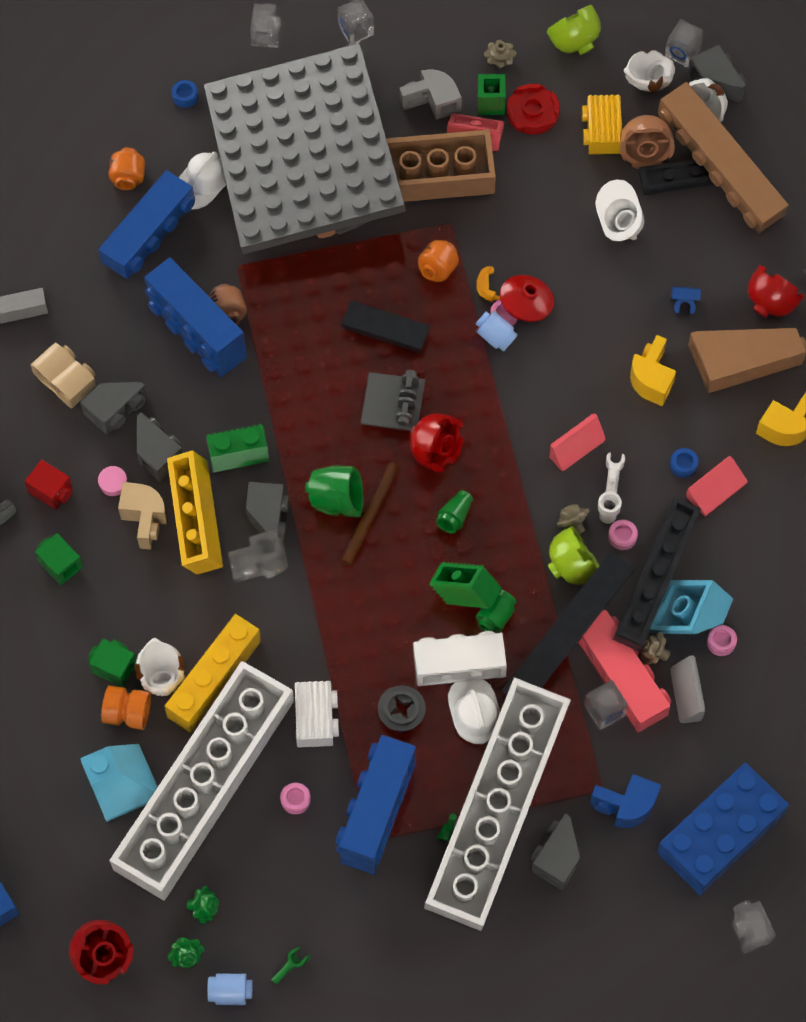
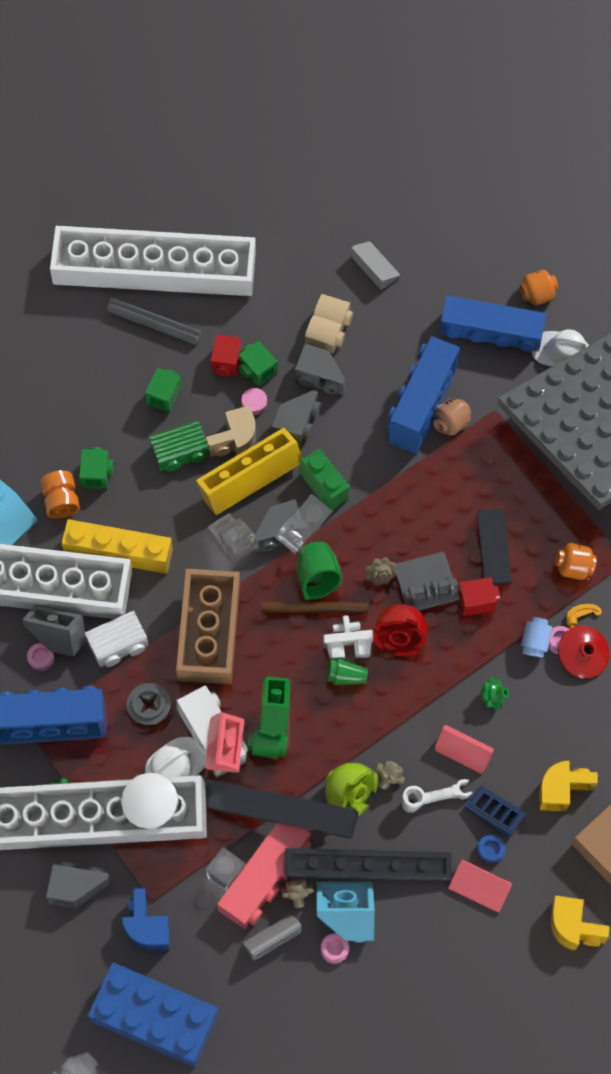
camera: 65 degrees right, 0 degrees up
white hair [134,638,185,696] -> none
bright pink tile [608,520,638,550] -> none
none -> dark grey slope [22,605,86,657]
none -> white dish [121,773,179,830]
none -> green brick [149,421,209,472]
none -> medium nougat brick [176,569,240,684]
none -> coral slope [205,712,244,773]
none -> green brick [238,341,278,387]
none -> clear brick [274,494,333,554]
none -> white hips [323,616,373,660]
none -> dark tan plant [366,557,397,586]
none -> red brick [458,577,500,617]
none -> dark blue slope [464,785,527,840]
none -> green plant [480,677,509,710]

